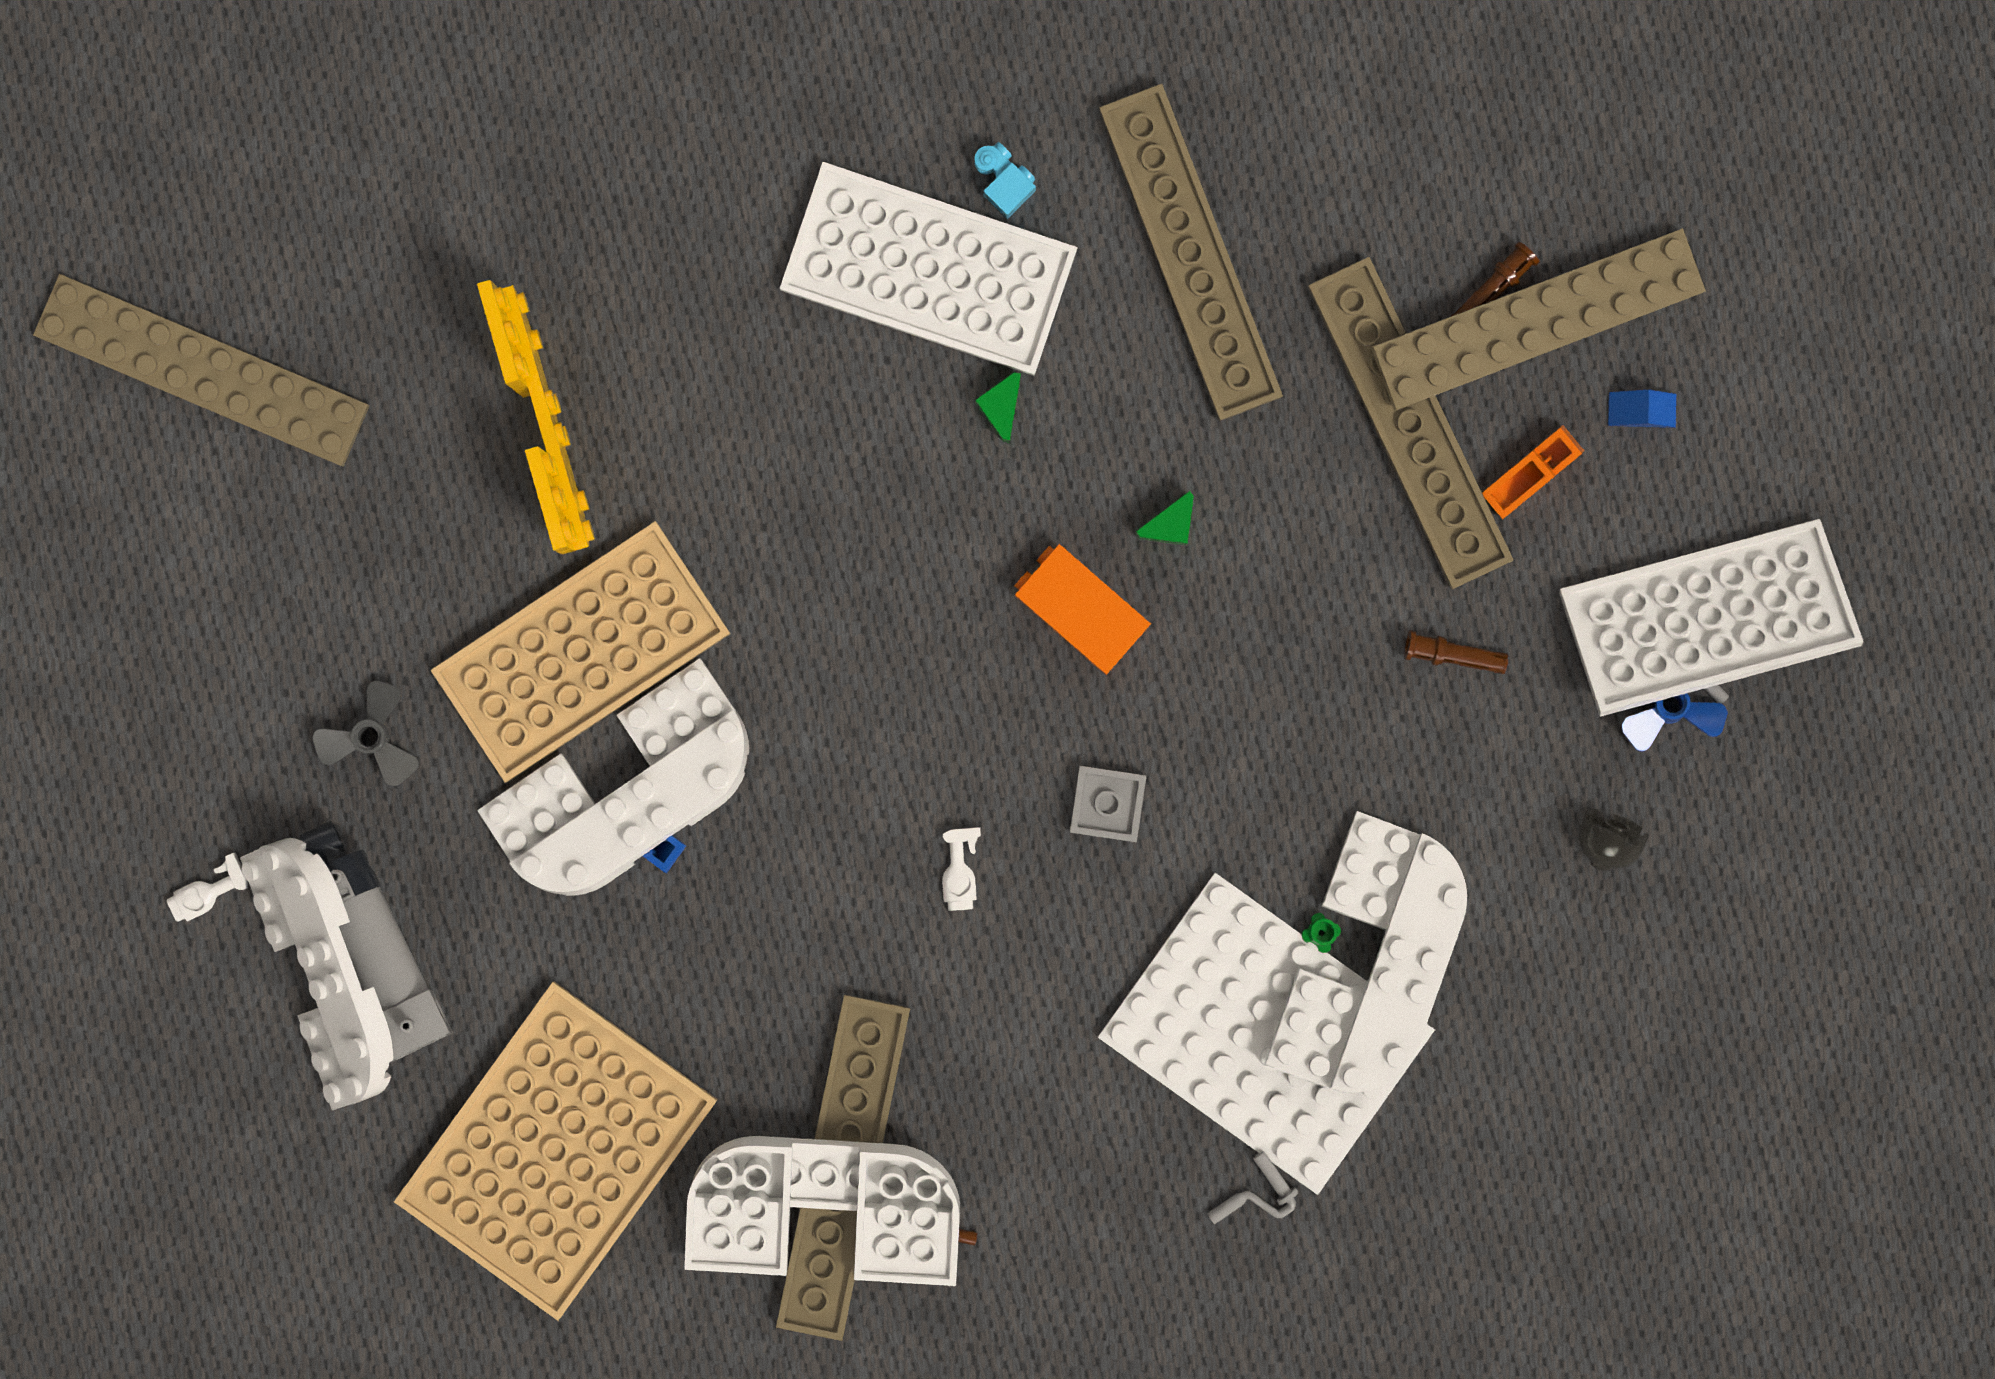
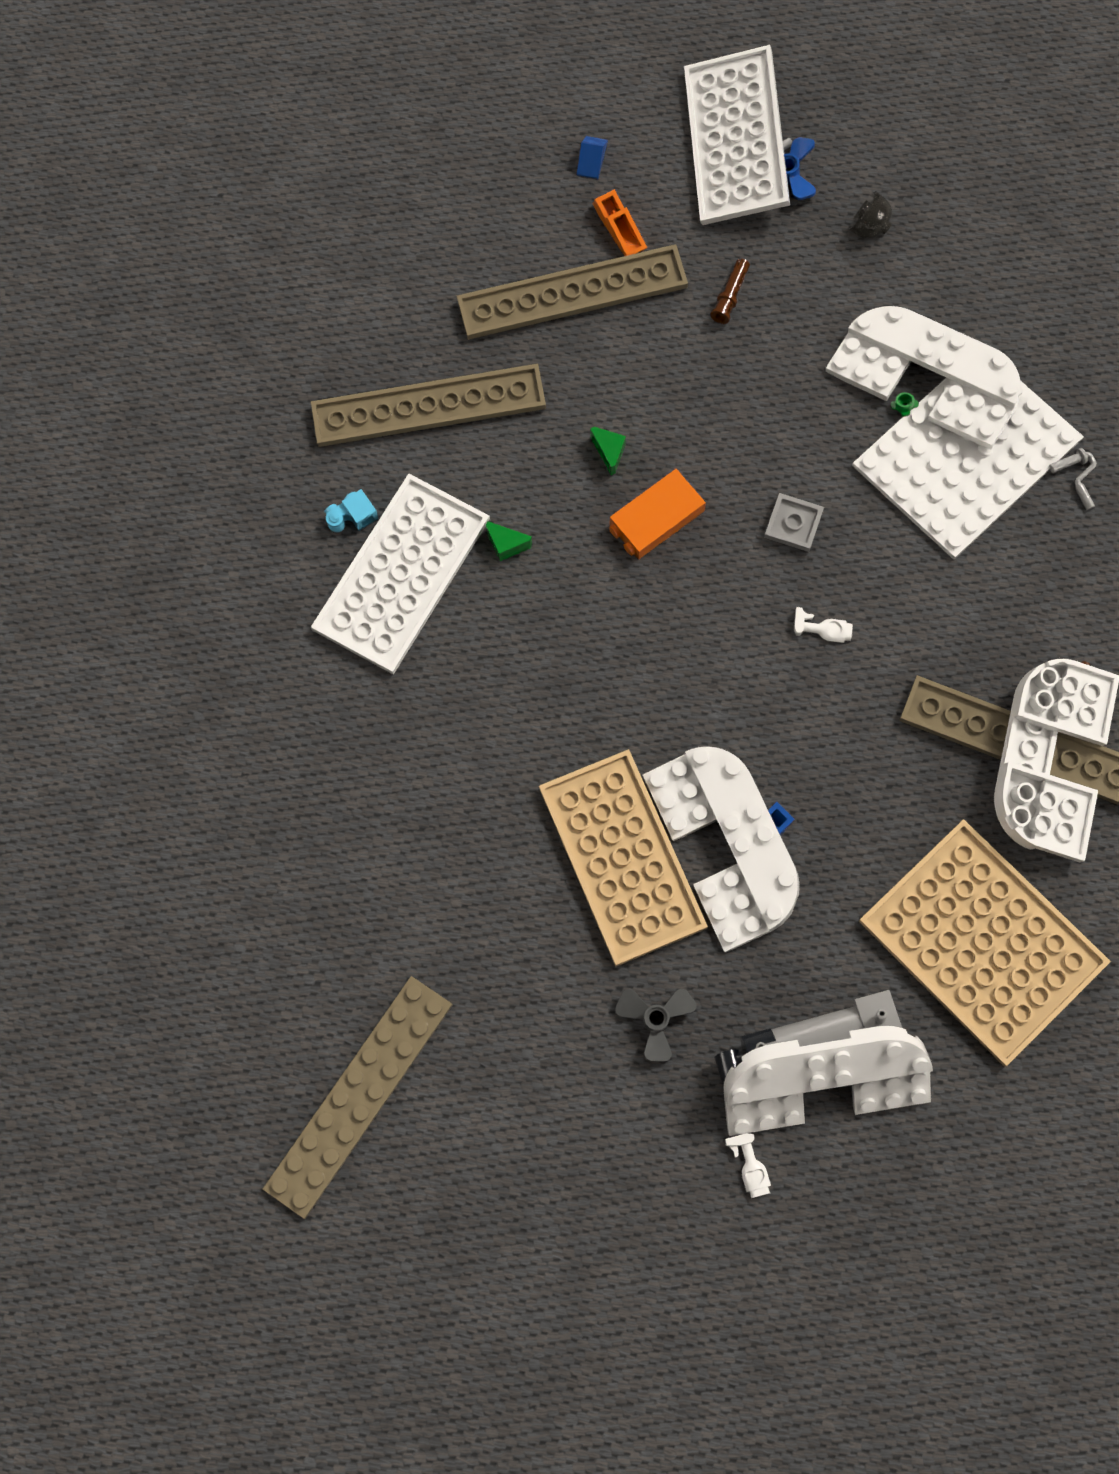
camera: 75 degrees left, 15 degrees down
yellow plate [477,280,595,554] -> none
dark tan plate [1371,228,1706,411] -> none
reddish brown pin [1450,241,1540,317] -> none

